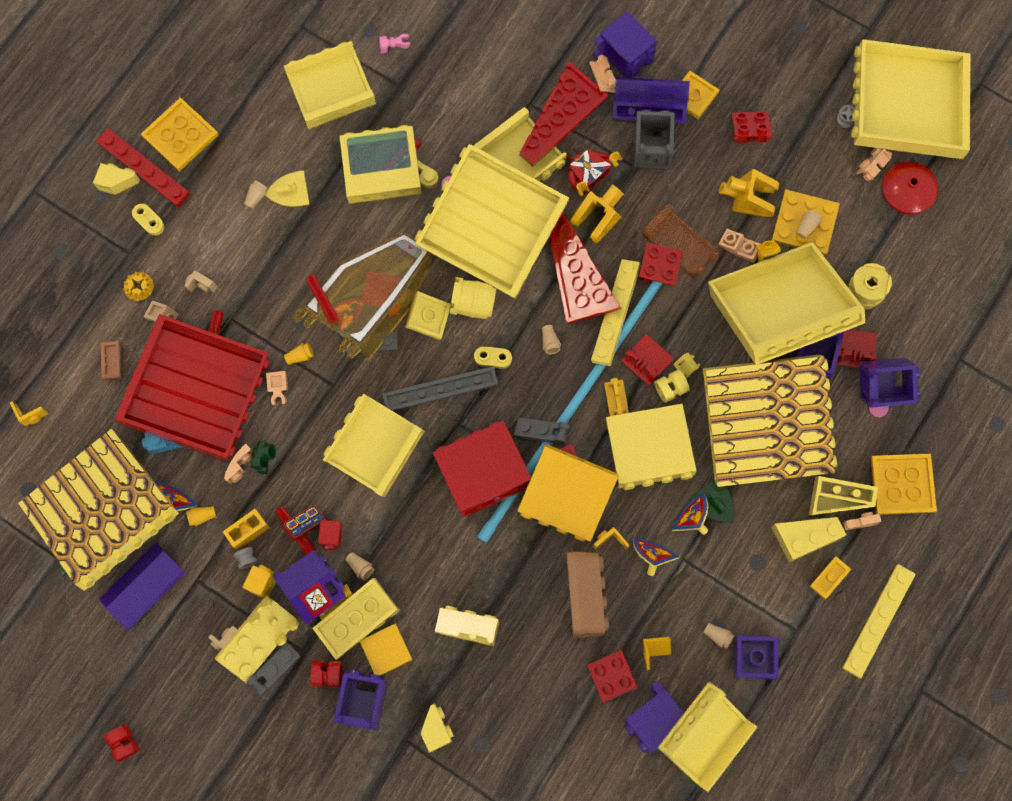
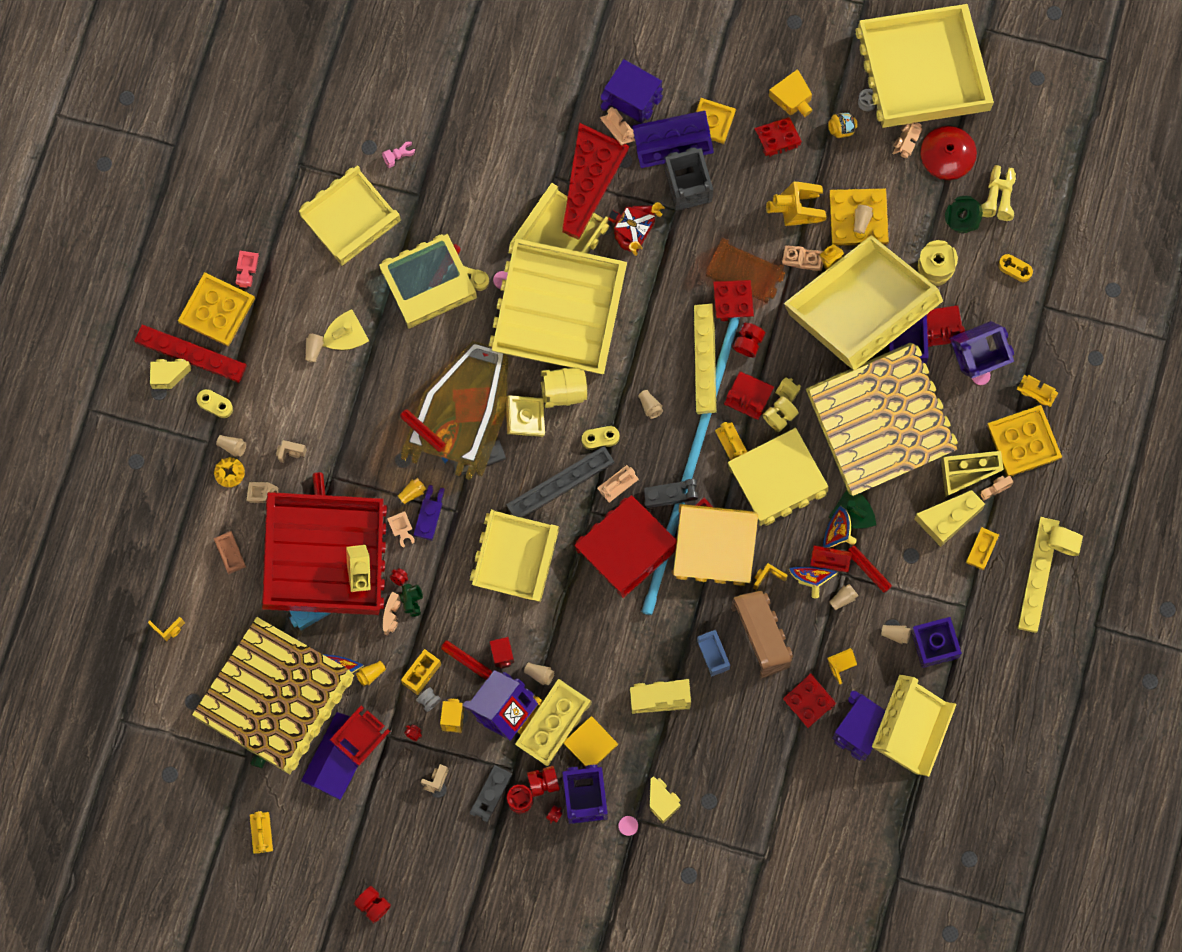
camera: 20 degrees left, 0 degrees up
light yellow hinge [215,595,299,683] -> none
tile [282,505,326,541] -> none
wing [550,213,622,324] -> none
yellow piece [570,184,624,244] -> none
none -> tan cone [216,435,246,457]
none -> coral plate [236,251,259,288]
none -> yellow hinge [250,811,273,854]
none -> red container [330,705,390,767]
none -> light yellow slope [346,545,370,592]
none -> red plate [390,568,408,586]
none -> red plate [404,724,422,742]
none -> dark purple hinge [414,485,445,541]
none -> red wheel [507,784,533,814]
none -> red plate [546,805,563,824]
none -> light nougat hinge [597,465,639,503]
none -> bright pink piece [619,816,638,836]
none -> medium blue panel [697,630,730,677]
none -> red wheel [733,323,766,358]
none -> yellow torso [769,69,813,117]
none -> red plate [810,546,852,572]
none -> head [828,112,857,138]
none -> tan cone [829,584,858,610]
none -> red axle [847,545,892,593]
none -> dark green plate [945,196,983,234]
none -> light yellow piece [981,165,1016,221]
none -> yellow beam [998,254,1033,282]
none -> yellow hinge [1017,375,1059,407]
none -> light yellow beam [1048,526,1083,556]

